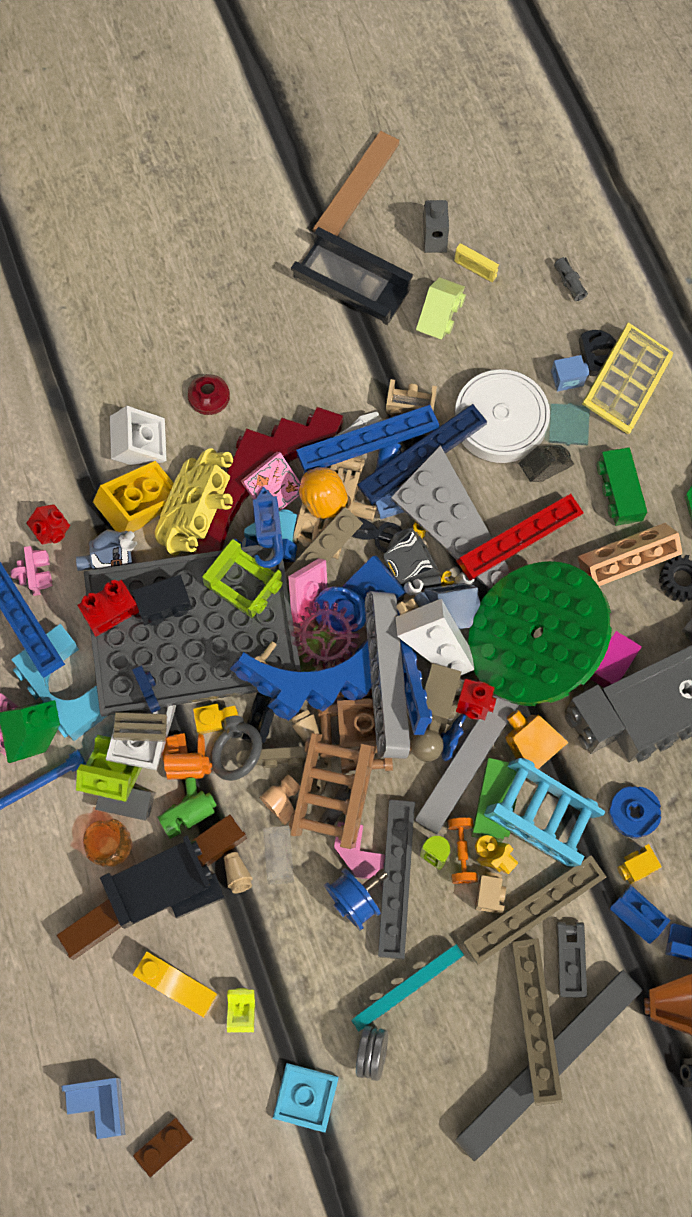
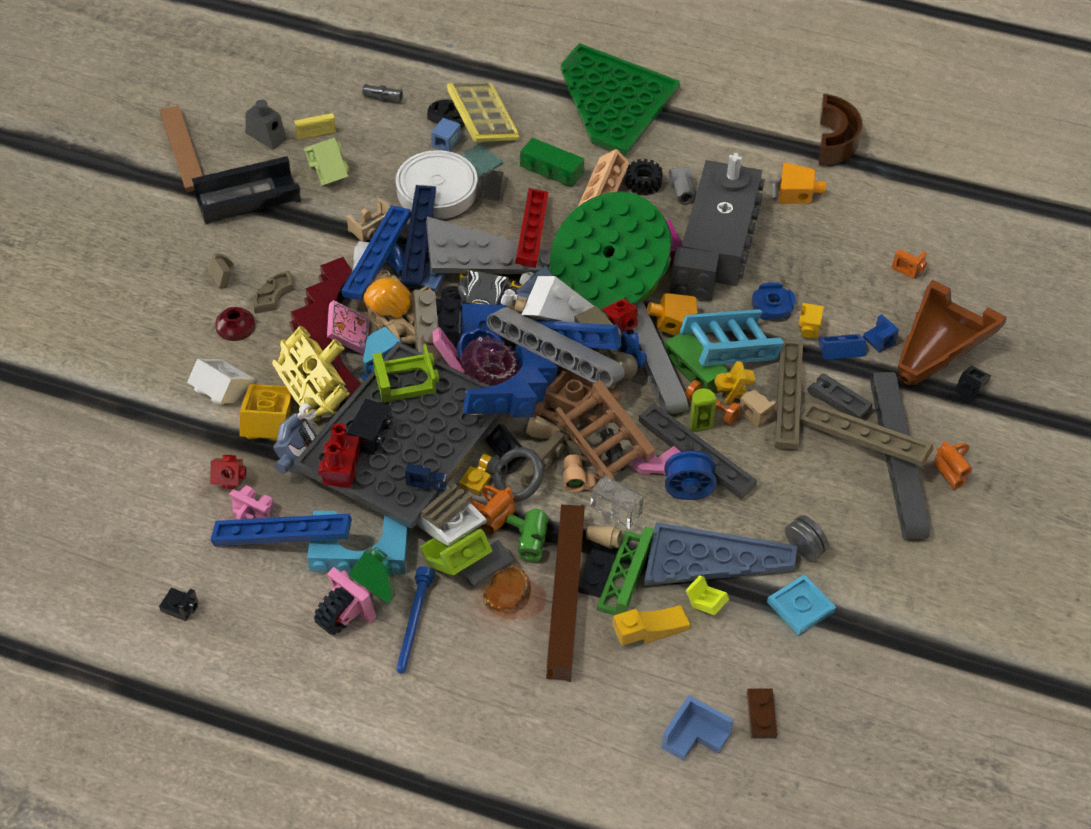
camera: 50 degrees left, 20 degrees down
black panel [100,835,213,929] -> none
blue plate [253,487,284,568] -> none
teal beam [351,944,464,1032] -> none
none -> dark tan tile [208,254,233,288]
none -> dark tan tile [254,270,294,313]
none -> black brick [439,299,463,349]
none -> bright green fence [597,526,654,615]
none -> sand blue wing [644,522,797,586]
none -> orange piece [934,441,973,489]

